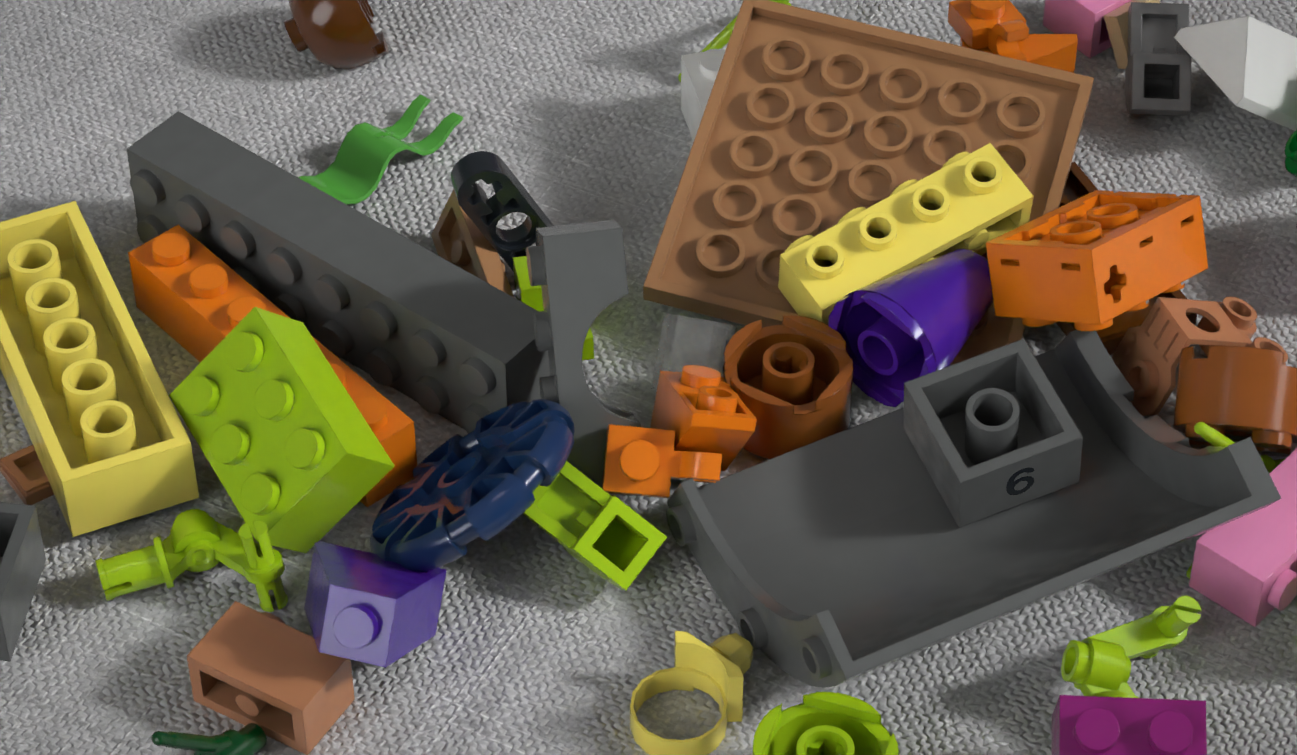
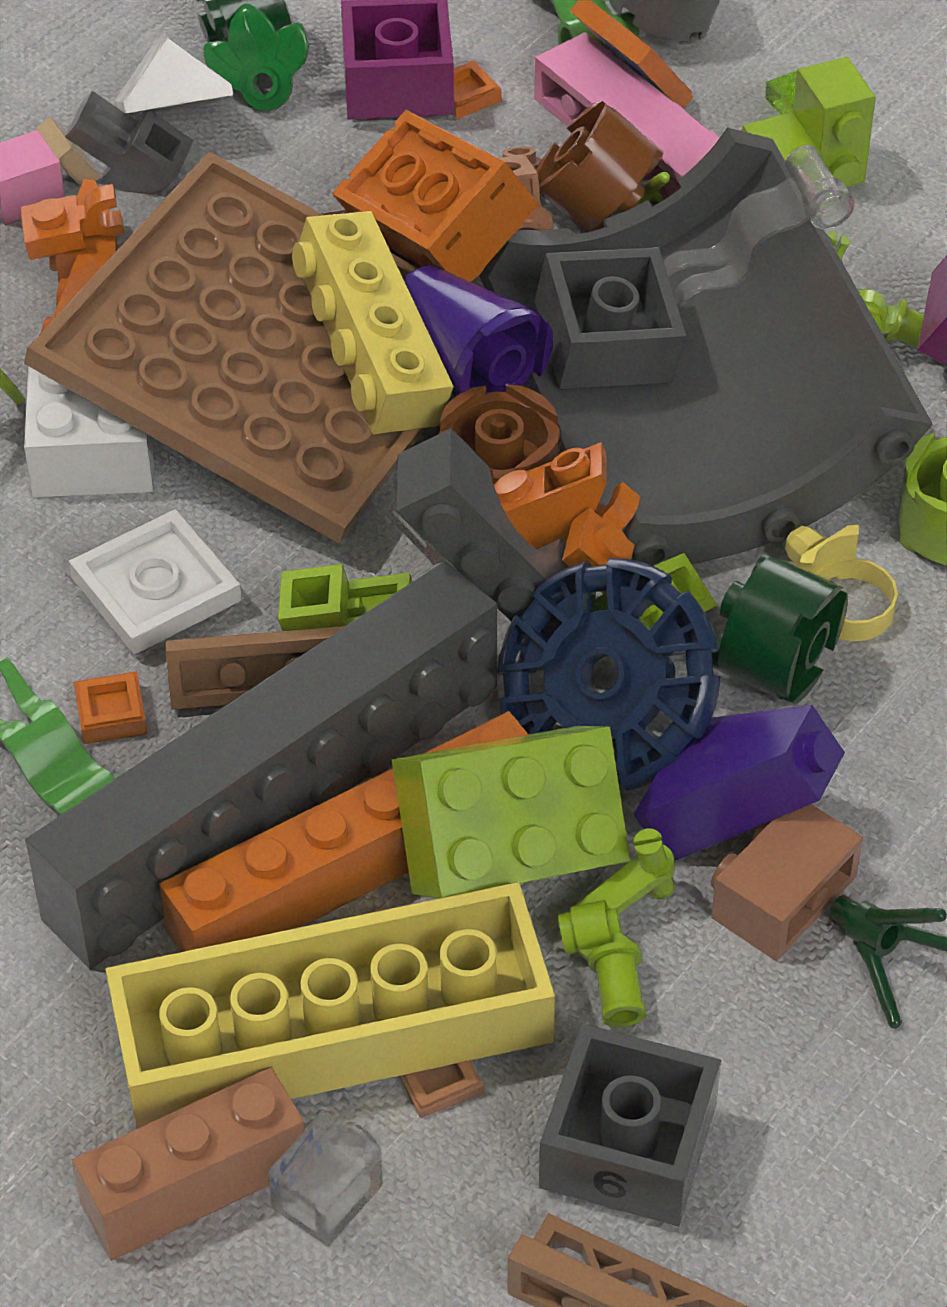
camera: 80 degrees left, 5 degrees up
black beam [451,151,554,272] -> none
none -> white plate [69,509,242,655]
none -> orange tile [74,671,148,744]
none -> clear flag [663,145,855,310]
none -> dark green brick [712,553,848,704]

